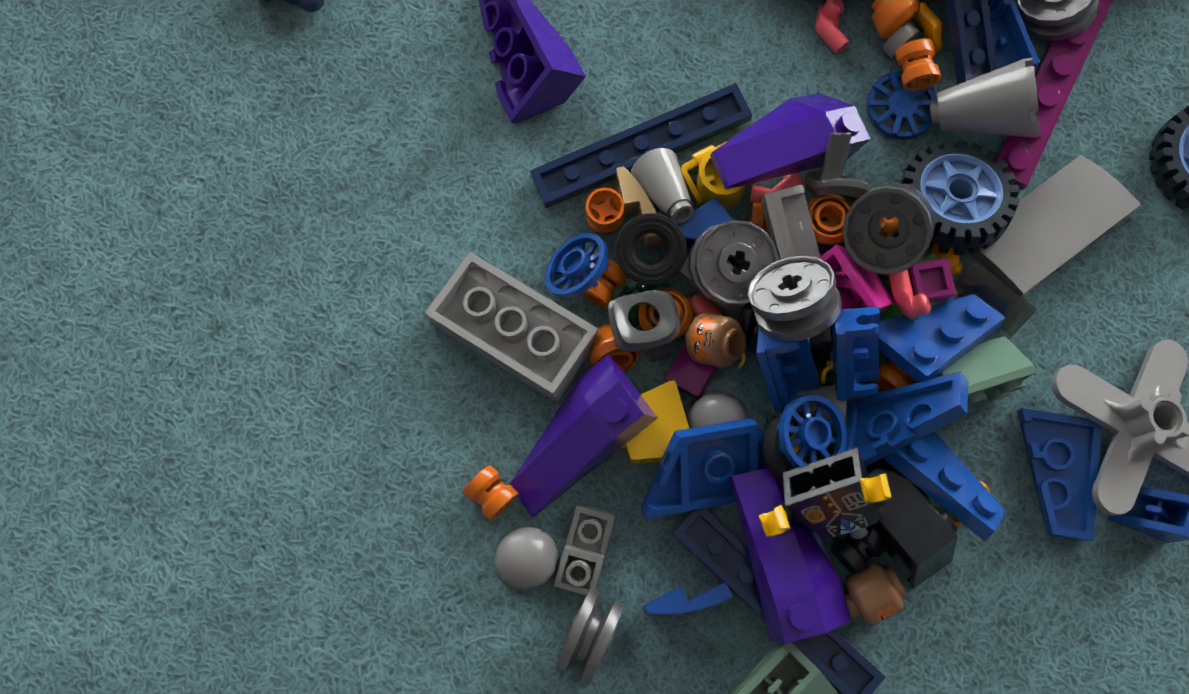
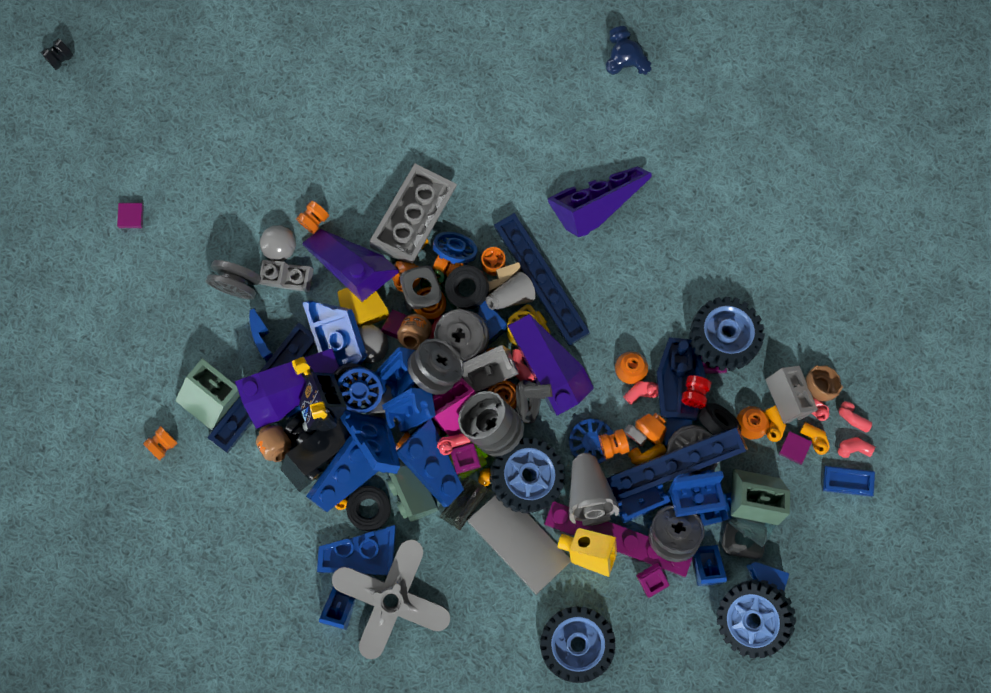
camera: 85 degrees right, 0 degrees up
none -> black tyre [346,486,391,531]
none -> yellow torso [558,528,617,577]
none -> orange cone [615,351,648,384]
none -> magenta tile [636,563,670,598]

